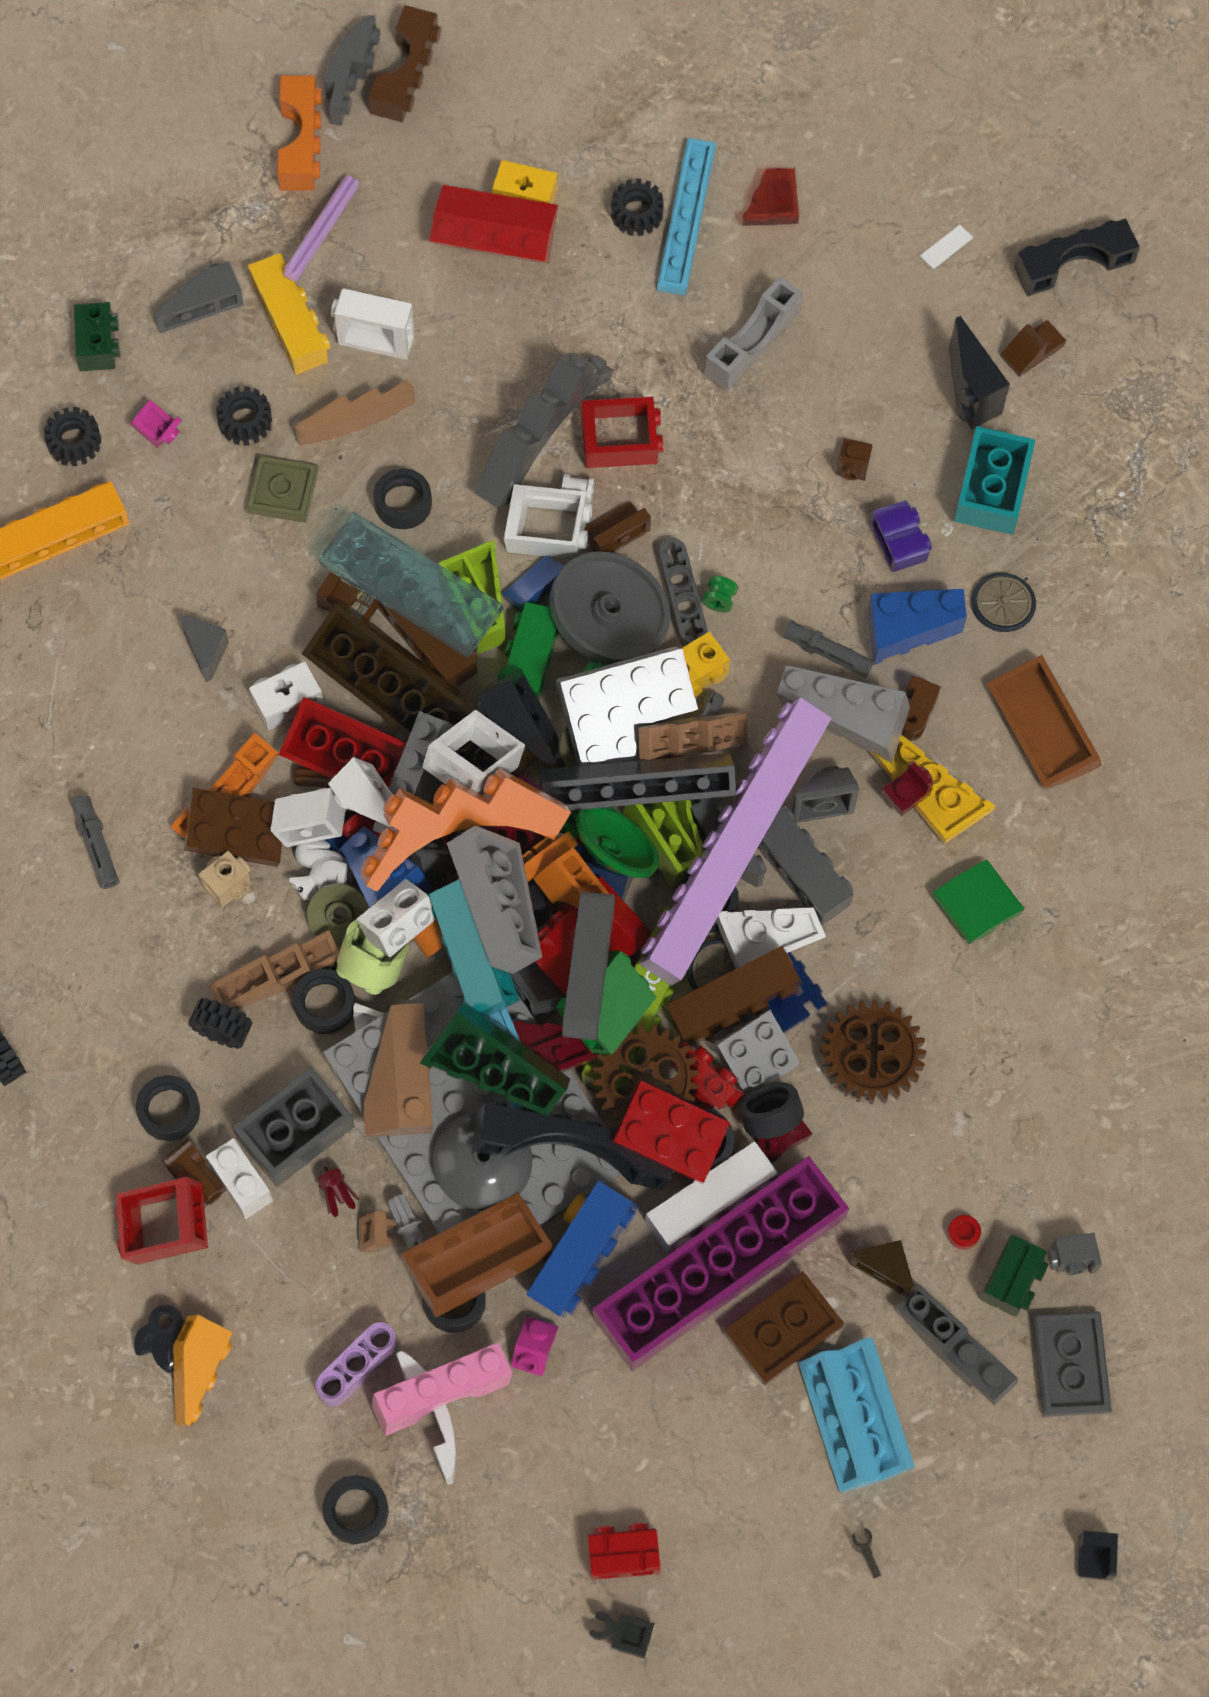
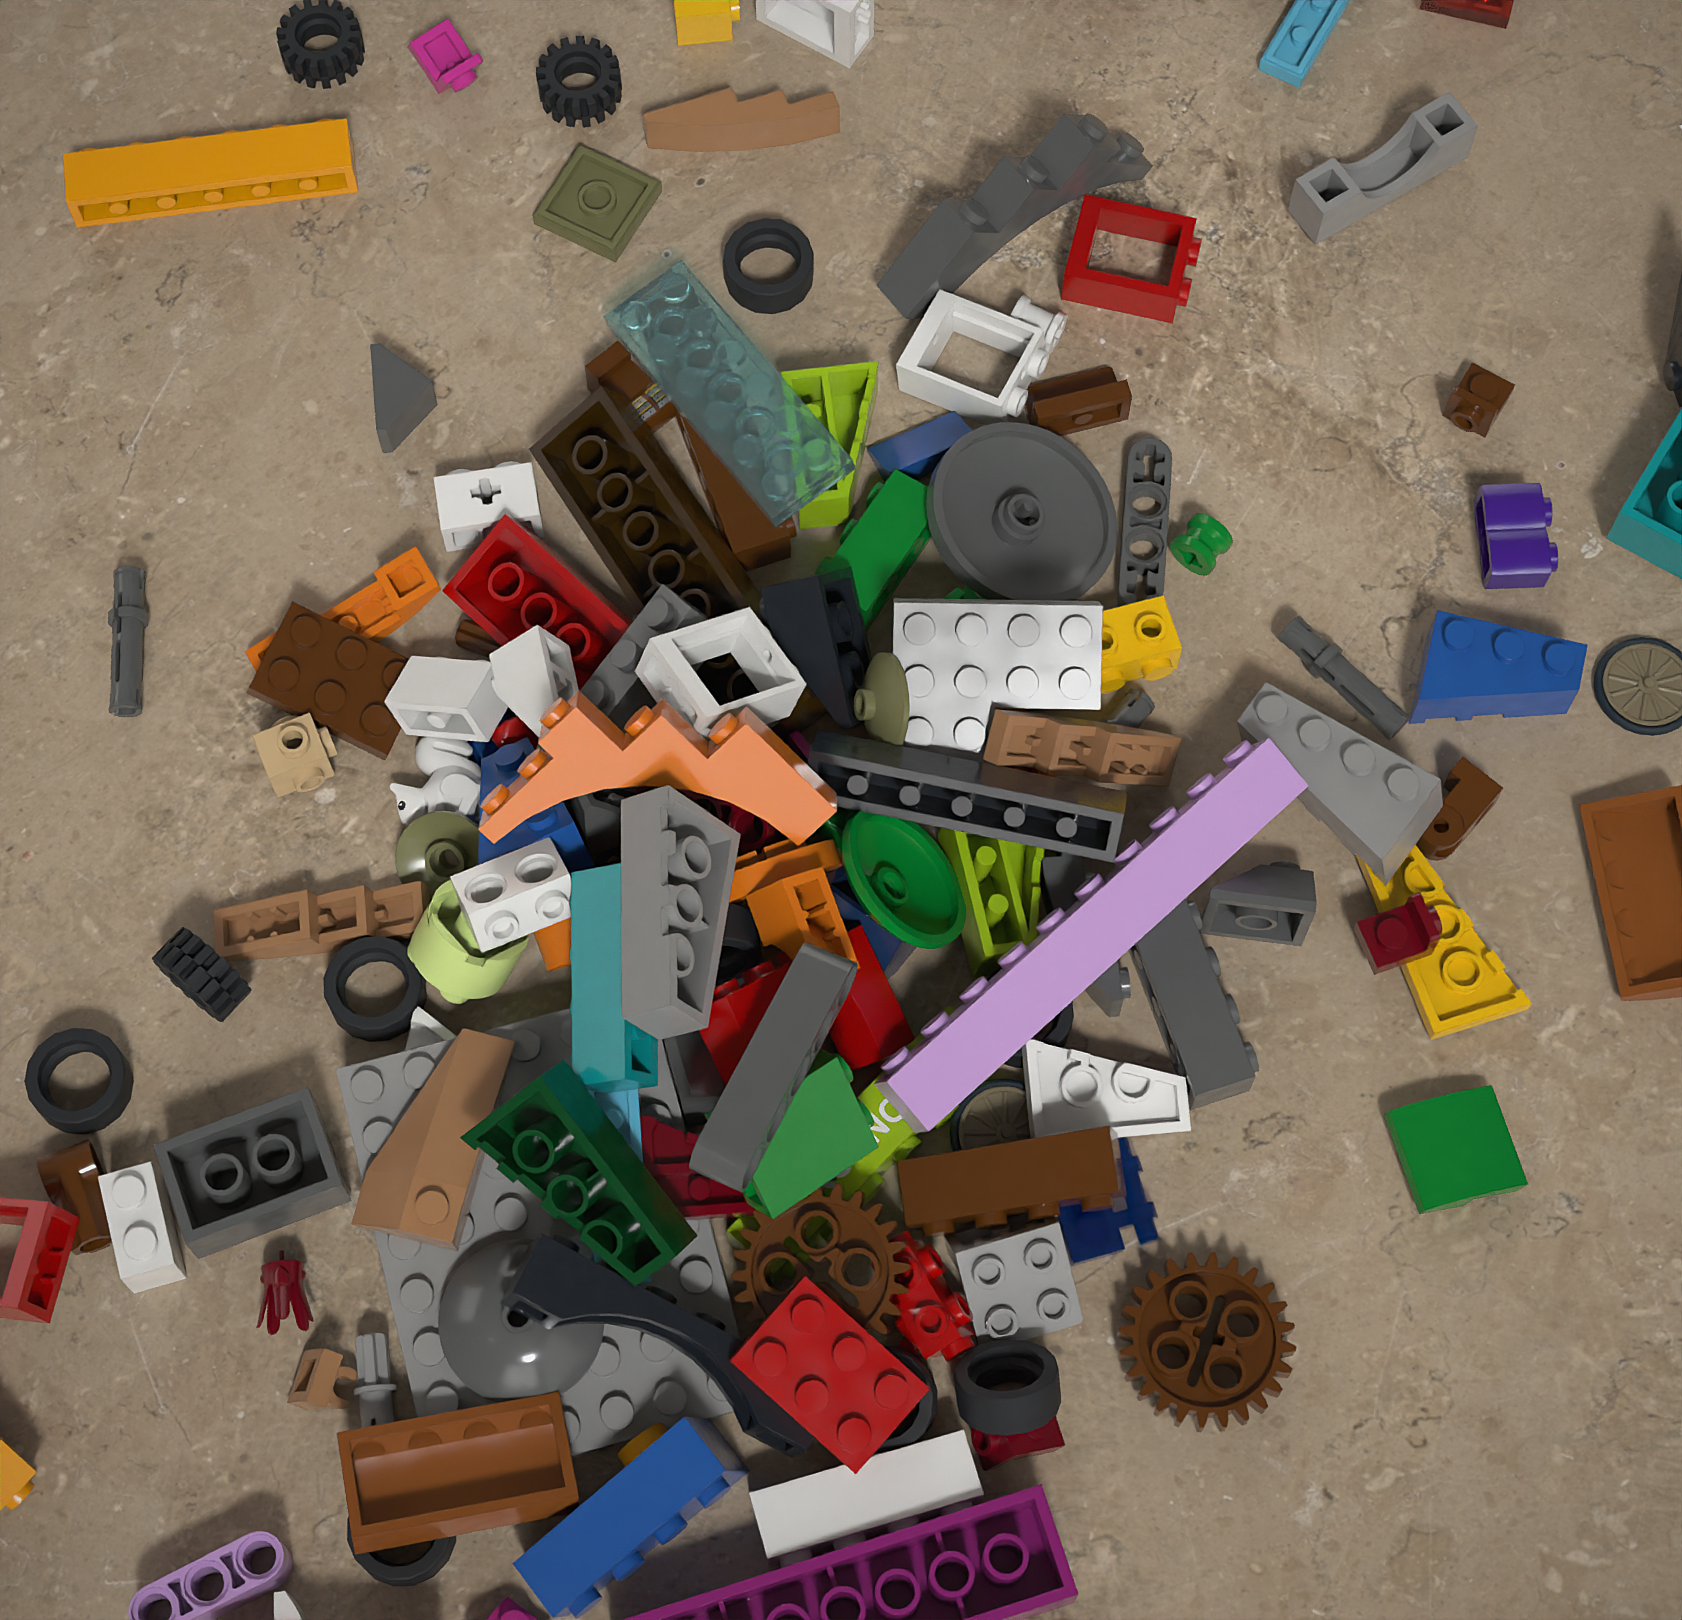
camera: 20 degrees right, 0 degrees up
none -> olive dish [854,652,910,746]

